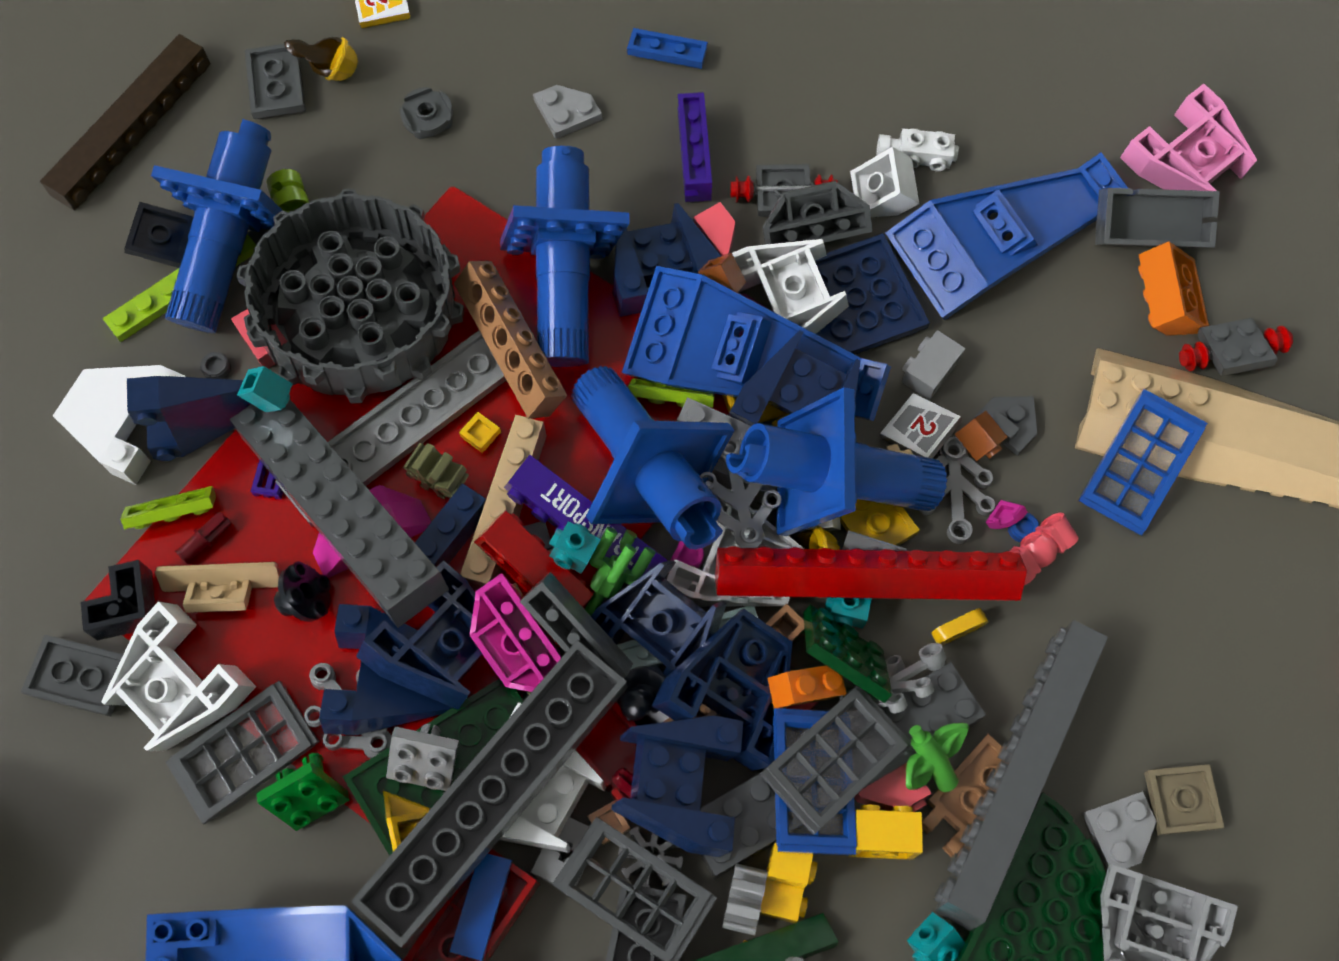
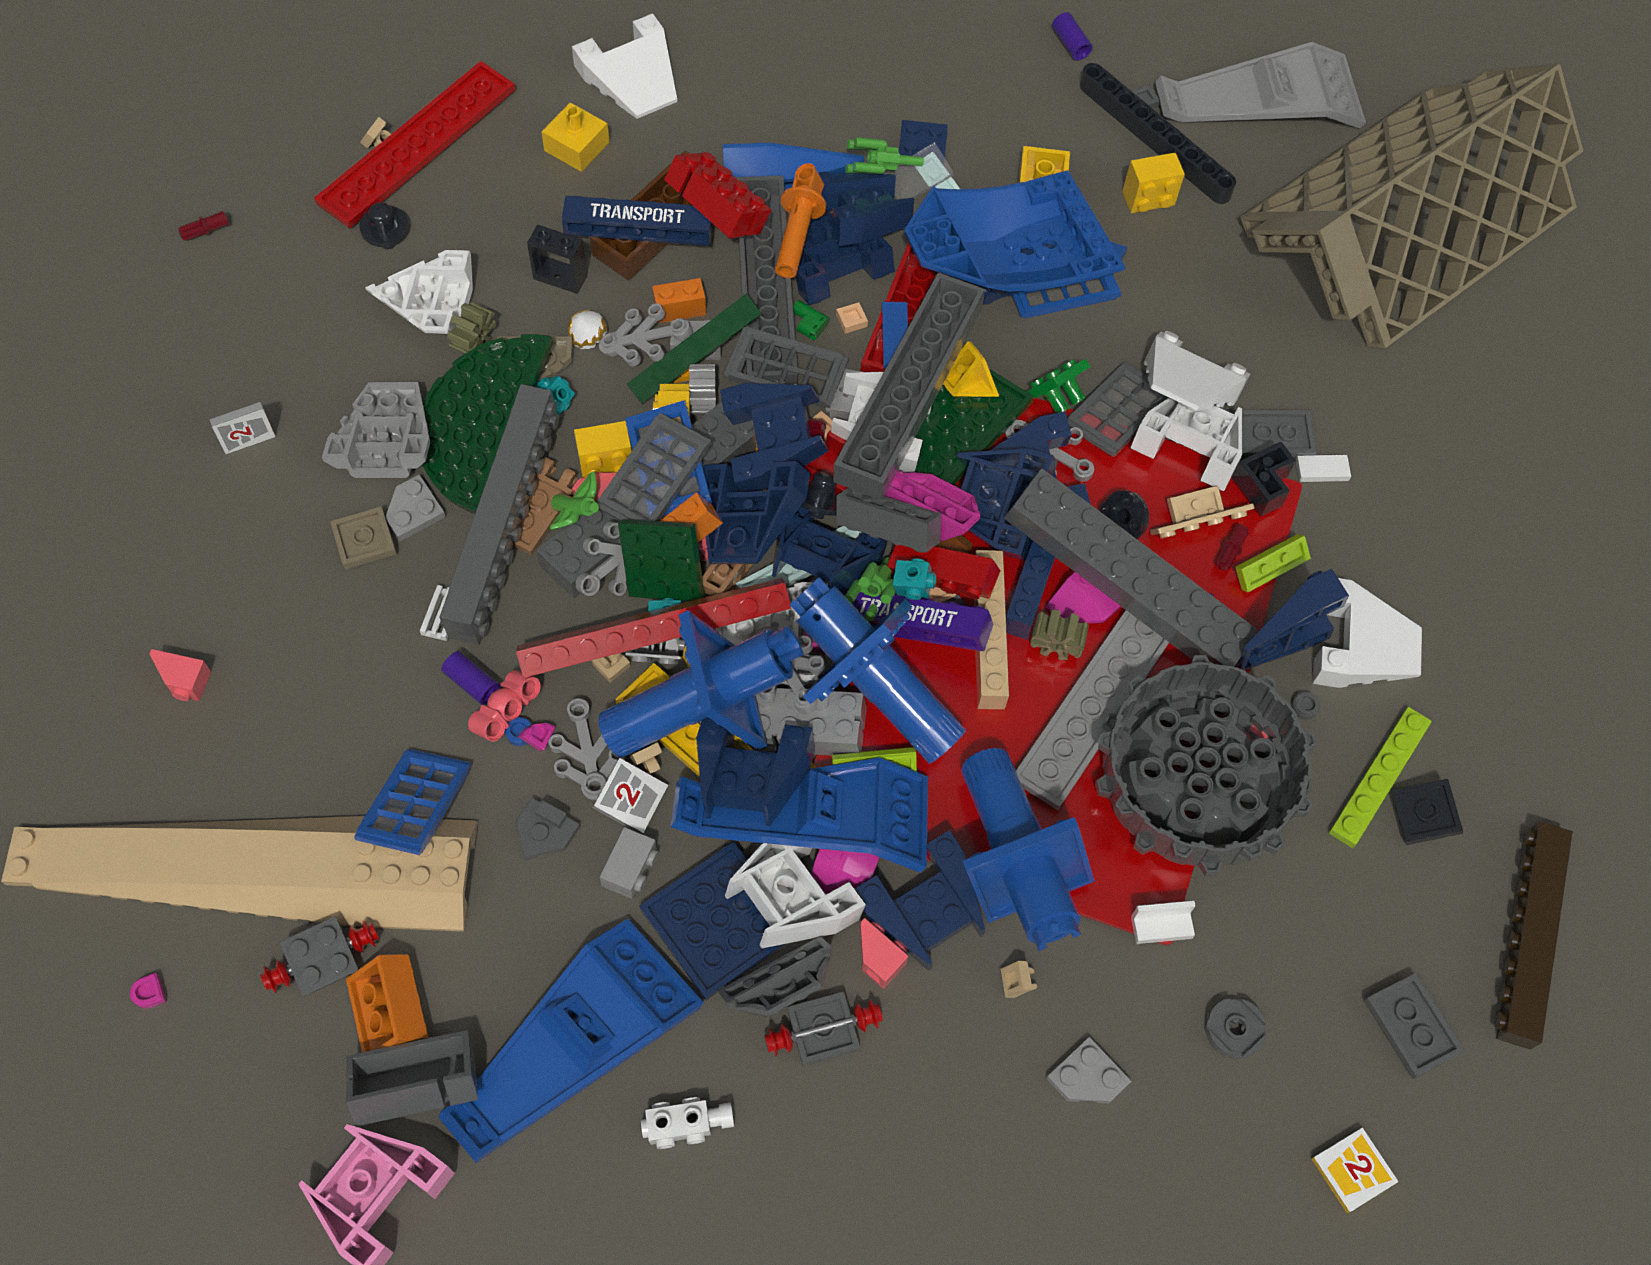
camera: 160 degrees right, 5 degrees down
blue piece [151,119,283,333] -> none
teal brick [237,366,293,412] -> none
lime wheel [266,169,309,212] -> none
dark brown piece [284,37,358,81] -> none
light grey plate [386,724,459,791] -> none
medium nougat brick [454,261,567,419] -> none
yellow plate [459,412,501,453] -> none
blue plate [627,28,708,69] -> none
dark purple brick [678,92,712,202] -> none
dark orange brick [698,253,746,294] -> none
white slope [850,147,920,218] -> none
yellow beam [931,608,989,646] -> none
dark orange brick [955,411,1008,461] -> none
none -> white tile [420,585,449,641]
none -> dark purple pin [441,651,500,705]
none -> tan tile [1001,961,1037,998]
none -> white panel [1131,901,1195,944]
none -> white wedge [1144,331,1250,411]
none -> white tile [1296,455,1351,482]

